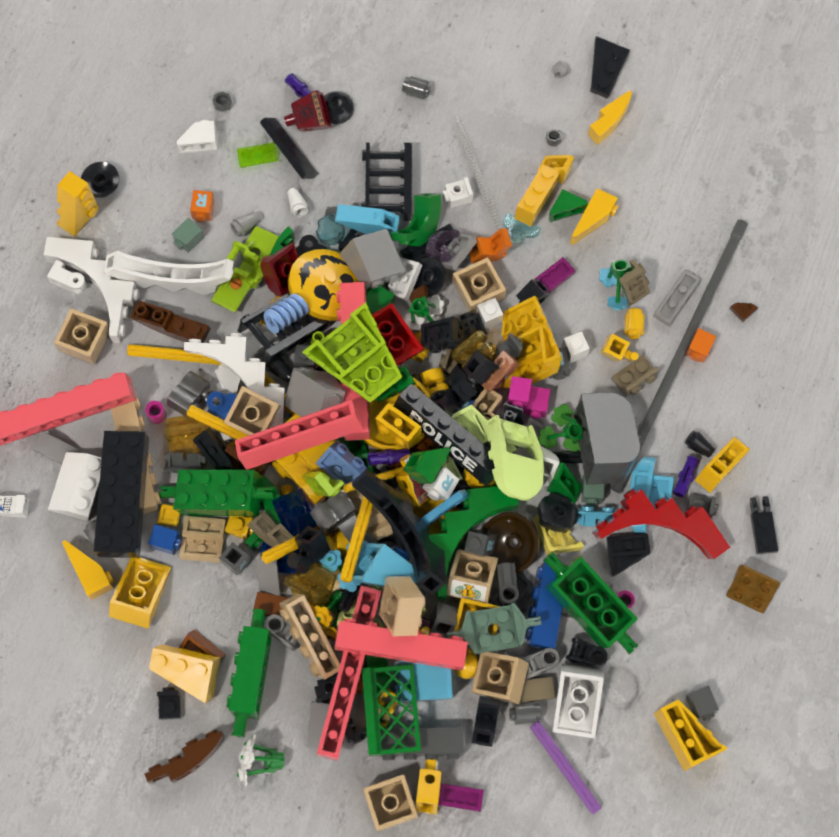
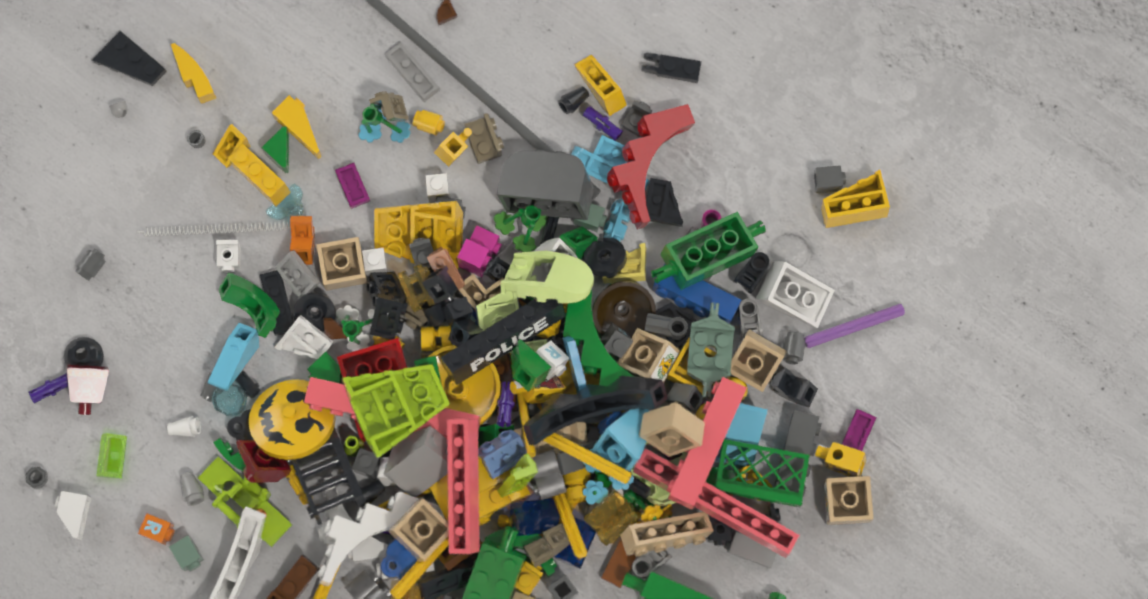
camera: 75 degrees left, 5 degrees up
light grey slope [256,556,281,596] -> none
black tile [260,118,318,179] -> none
light blue piece [264,294,309,333] -> none
black brick [287,526,331,574] -> none
light grey slope [340,229,405,289] -> none
black fence [361,142,412,221] -> none
yellow brick [375,403,422,450] -> none
clear purple helmet [425,230,460,262] -> none
dark tan slope [511,677,556,705] -> none
black brick [516,279,551,305] -> none
orange brick [686,328,716,363] -> none
pearl gold bracket [726,565,780,614] -> none

